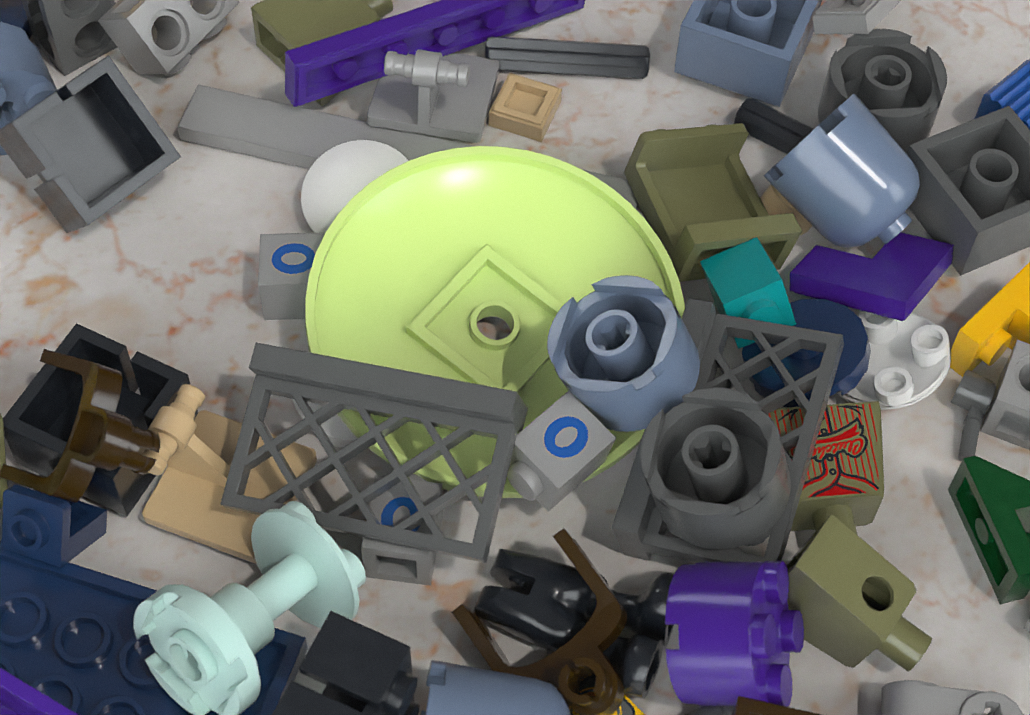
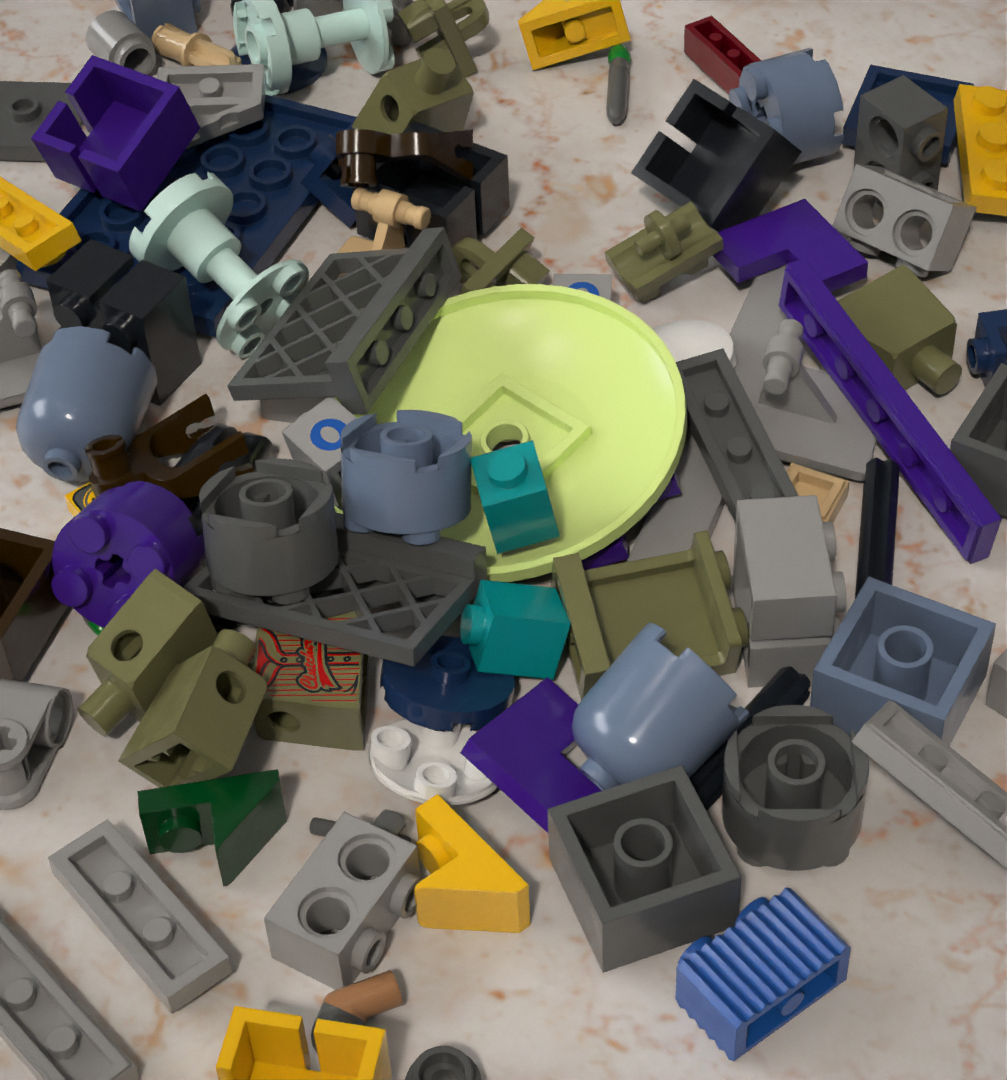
camera: 100 degrees right, 10 degrees down
none -> olive torso [118,629,267,788]
none -> olive hips [452,228,550,294]
none -> teal brick [471,440,560,554]
none -> olive hips [605,202,724,304]
none -> dark grey plate [676,348,798,524]
none -> dark purple tile [713,199,868,292]
none -> light grey piece [732,495,846,688]

